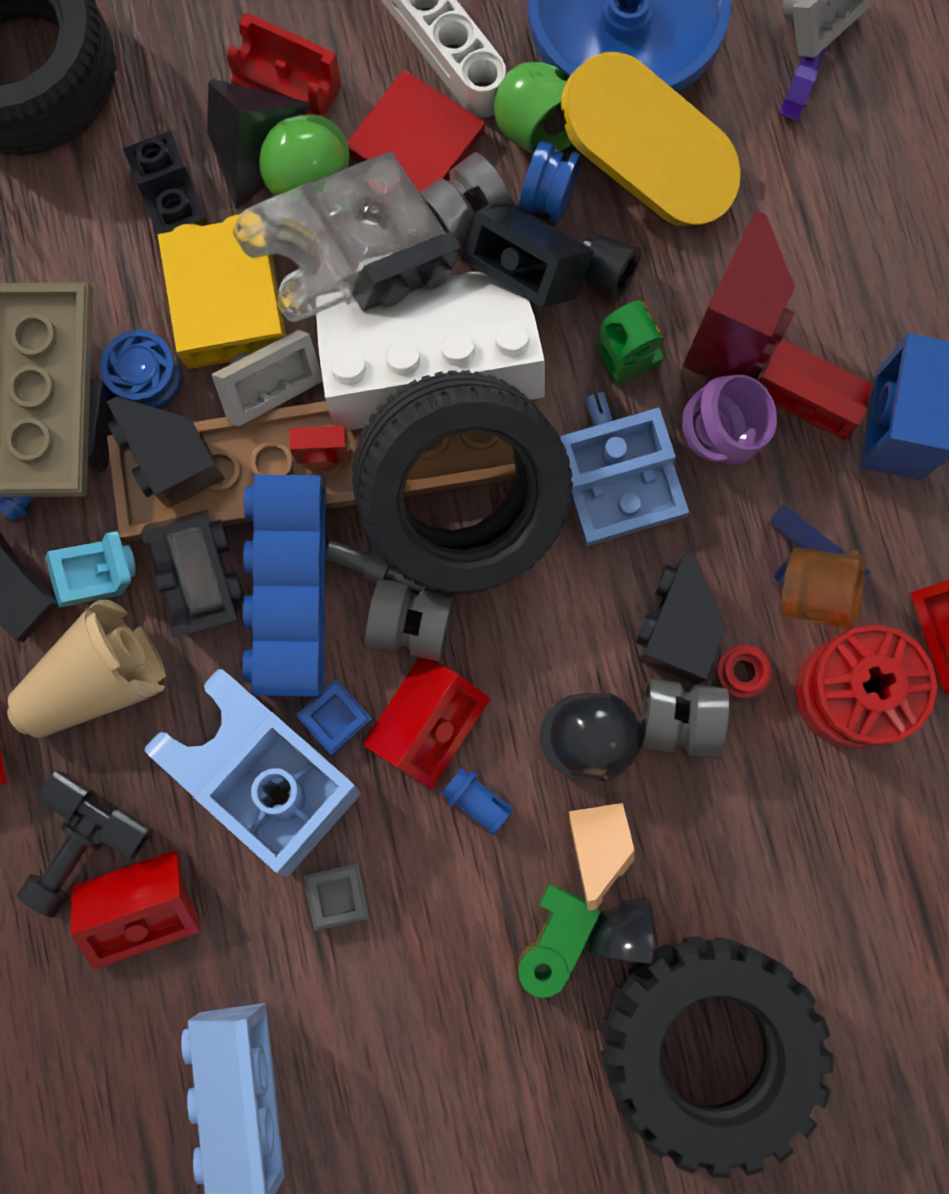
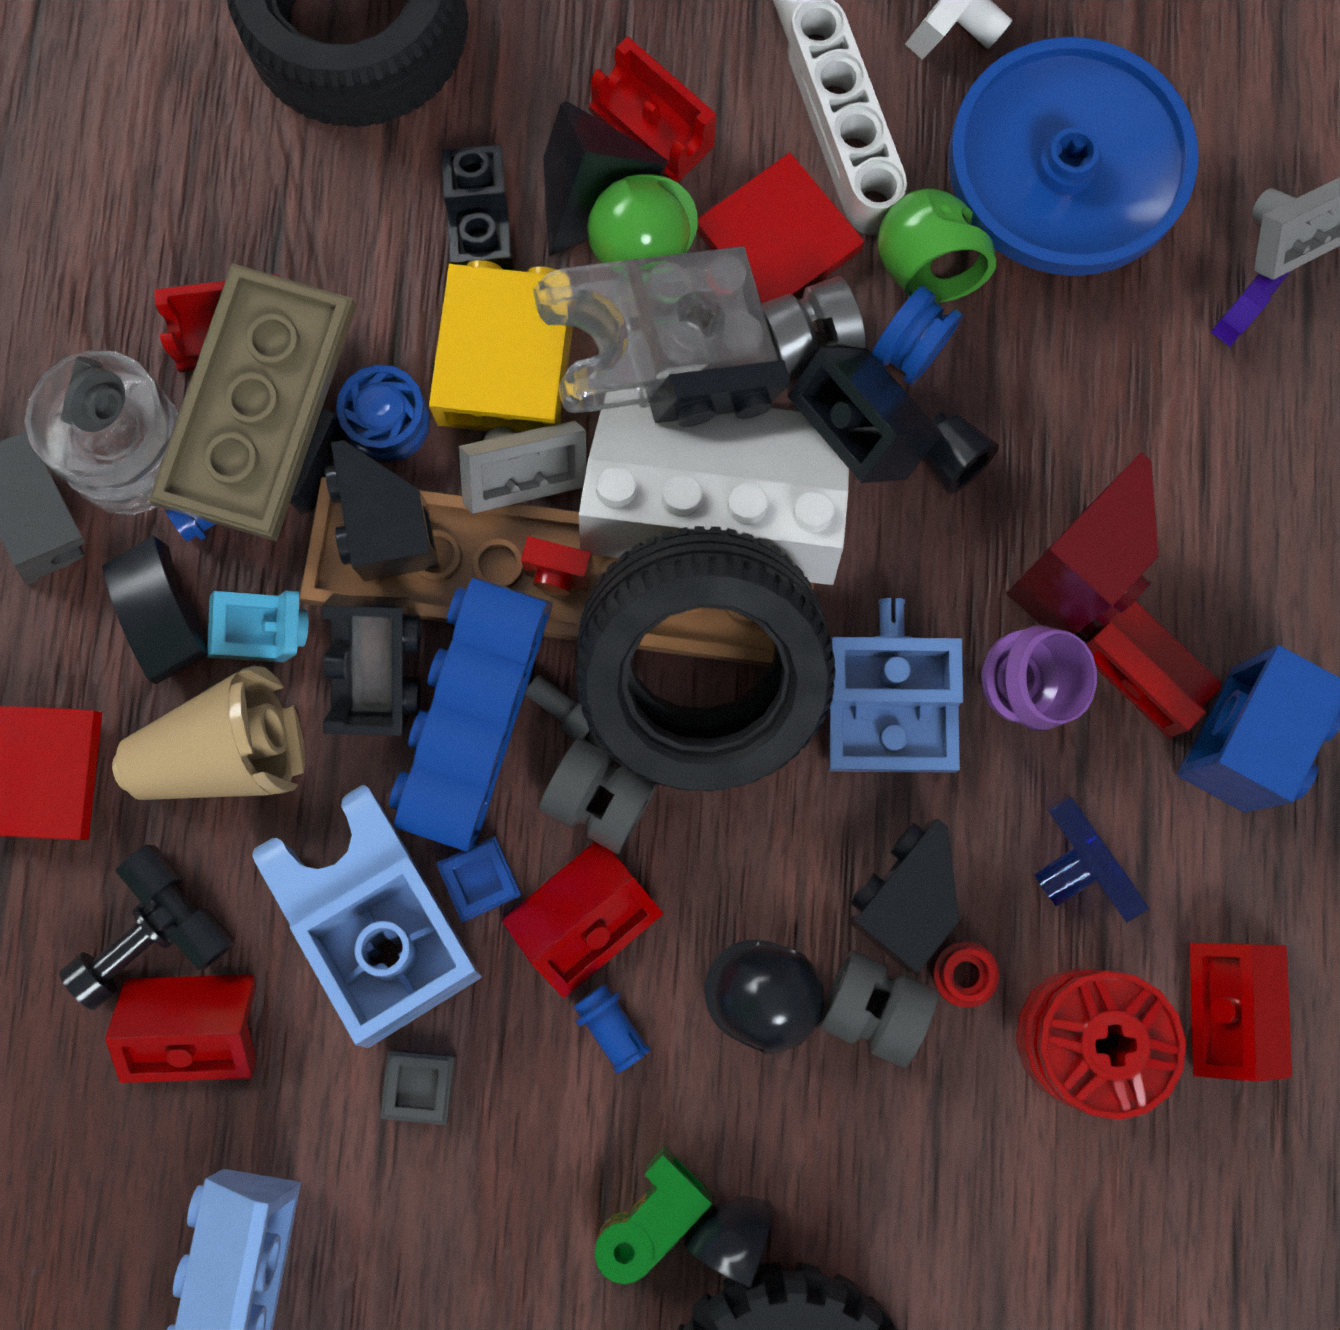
camera: 15 degrees right, 0 degrees up
yellow tile [561,52,740,226] -> none
light nougat tile [569,803,634,911] -> none
green leg [595,300,664,387] -> none
clear orange piece [782,548,866,632] -> none

